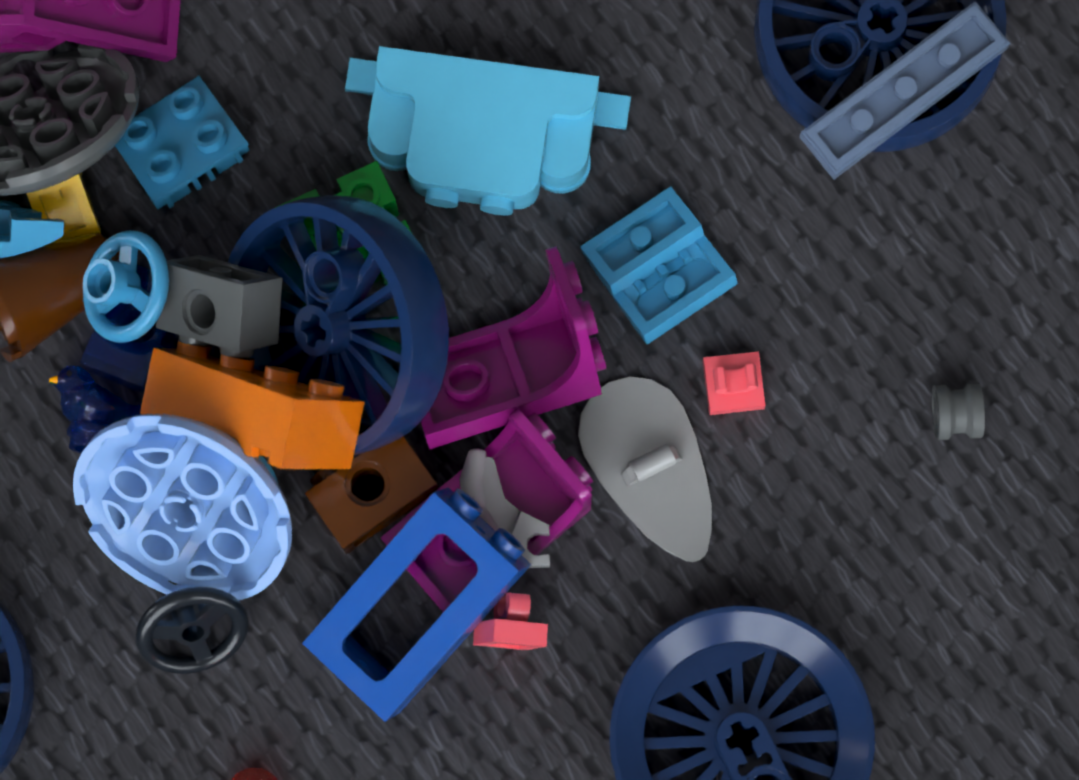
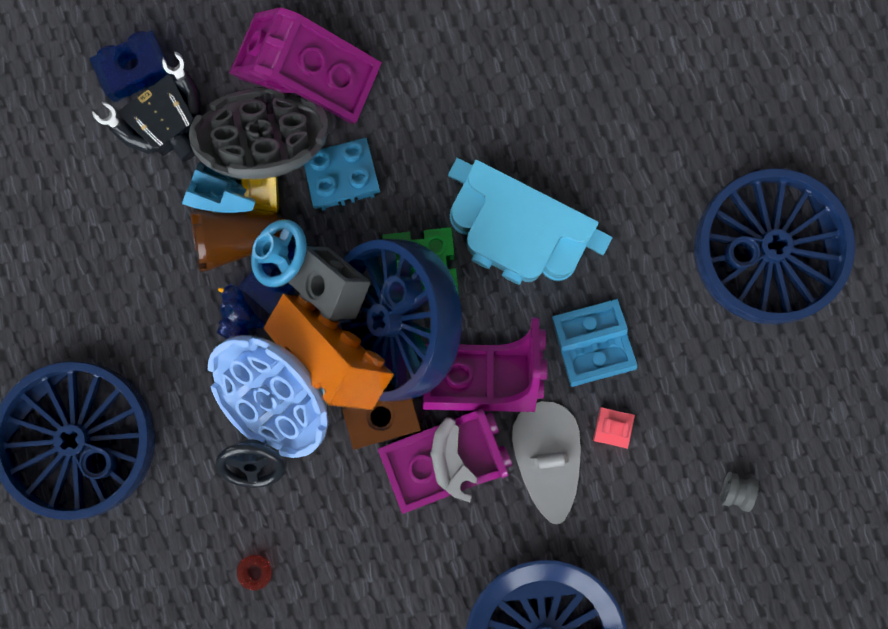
camera: 15 degrees right, 5 degrees up
blue piece [302,487,532,722] -> none
coral tile [473,592,548,650] -> none
sand blue tile [799,1,1010,180] -> none

